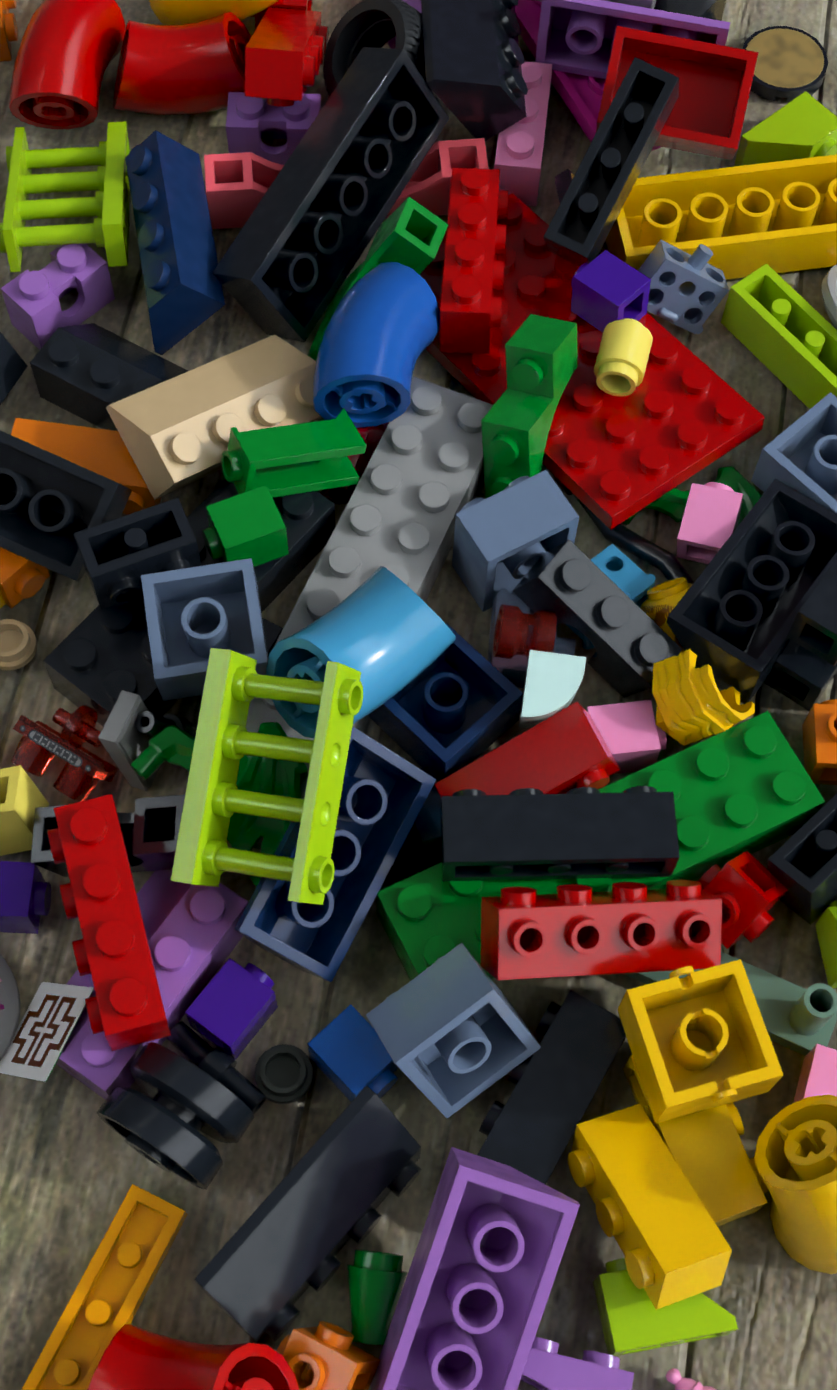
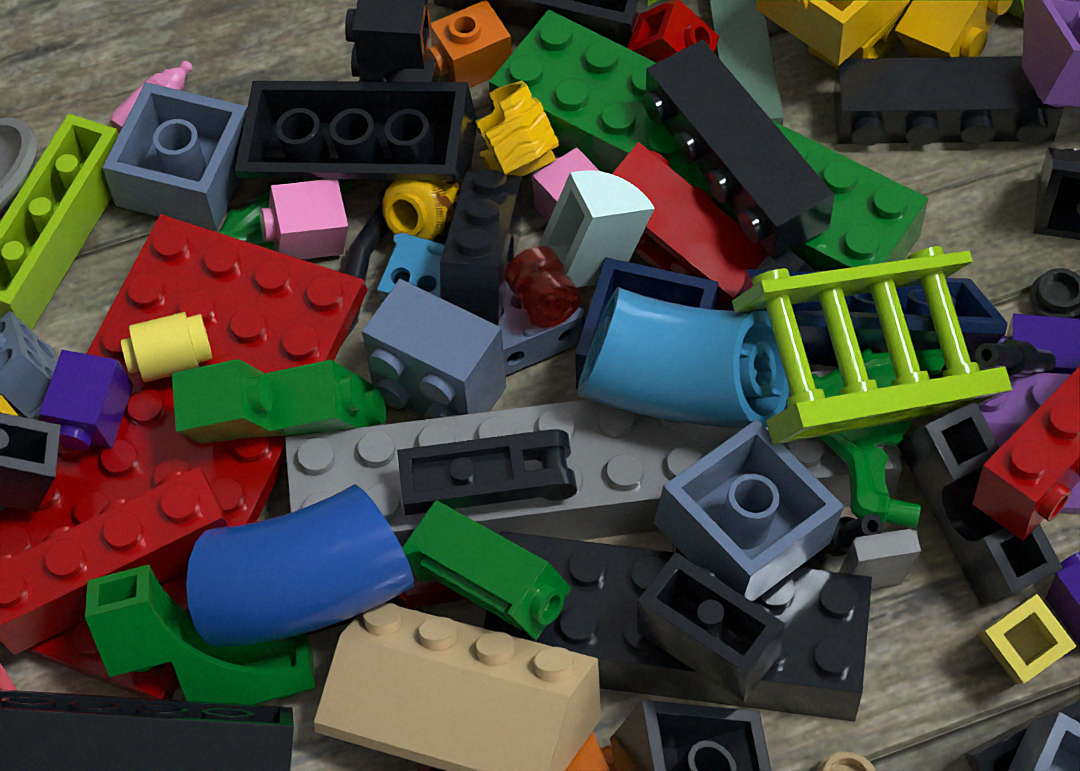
camera: 115 degrees left, 5 degrees down
clear red hips [11,705,119,801] -> none
green brick [202,485,289,567] -> none
blue brick [307,1004,398,1102] -> none
sand blue brick [366,943,541,1119] -> none
red brick [481,880,722,980] -> none
none -> black plate [397,429,578,516]
none -> black bar [975,339,1056,377]

